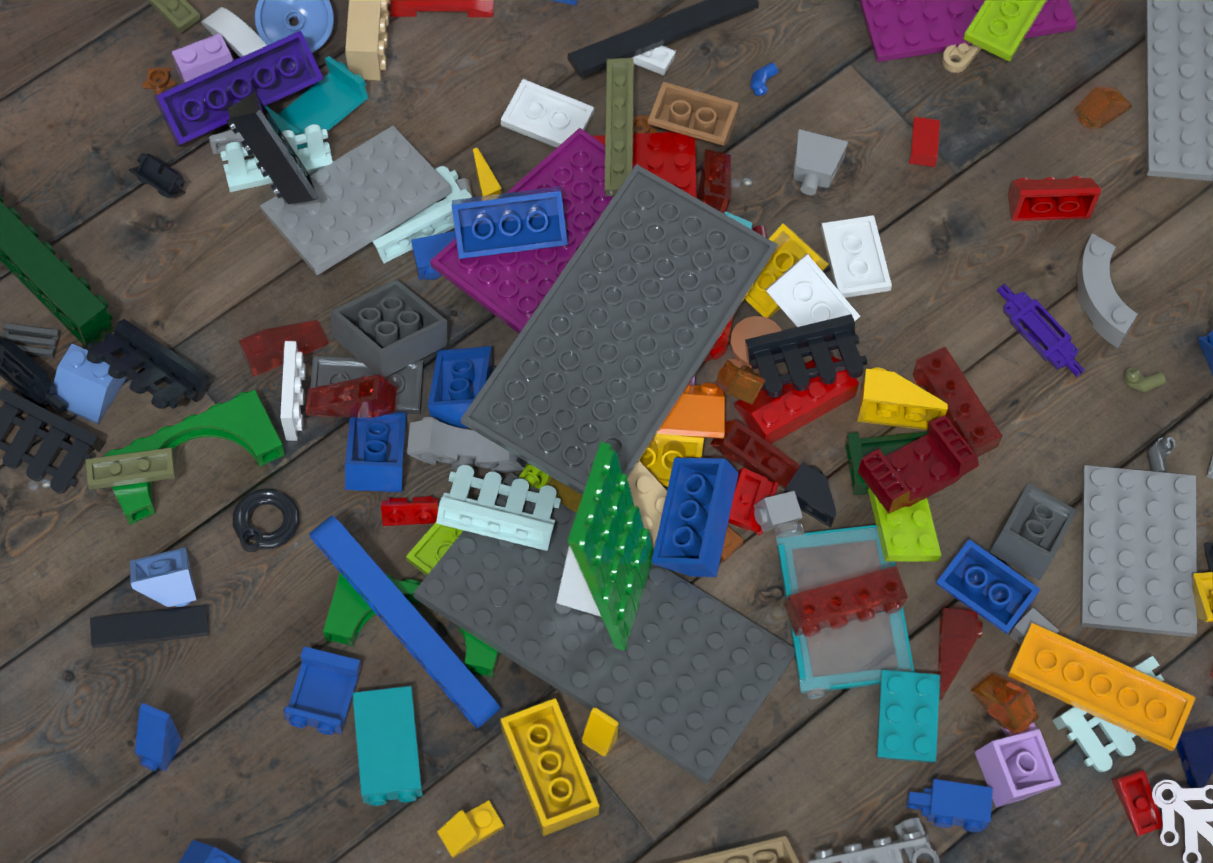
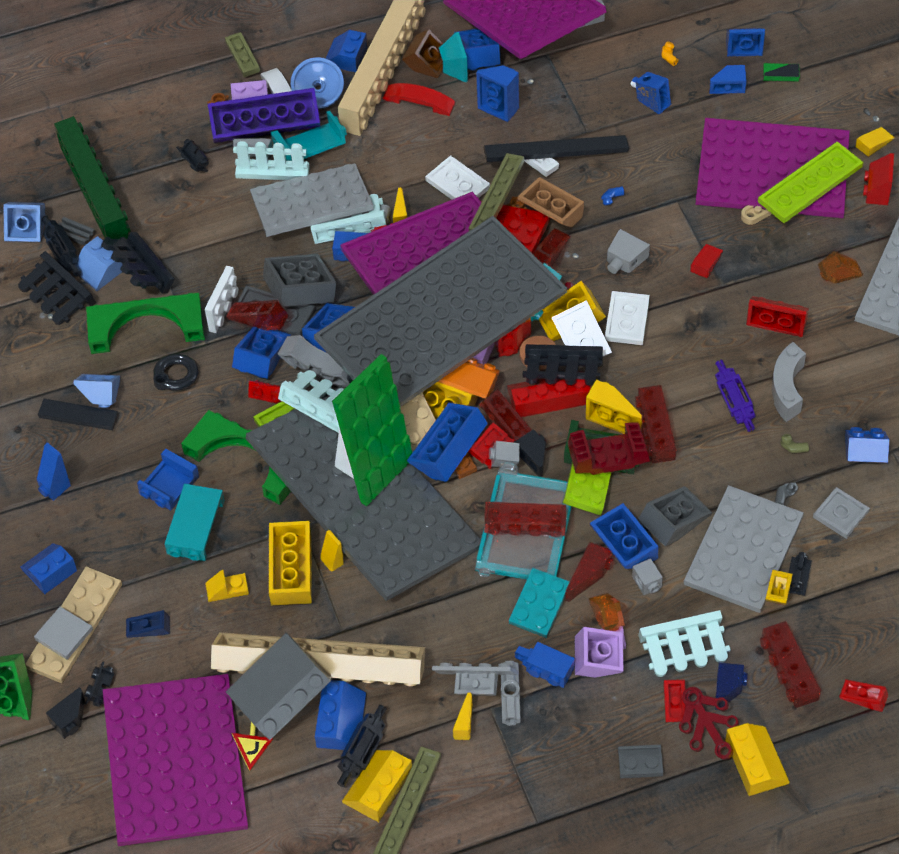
camera: 25 degrees right, 10 degrees down
olive plate [85,448,175,490] -> none
black slope [227,92,319,204] -> none
clear red slope [239,320,329,377] -> none
blue beam [309,515,500,729] -> none
blue slope [451,186,568,259] -> none
clear orange slope [715,359,765,404] -> none
light orange plate [1008,623,1196,751] -> none

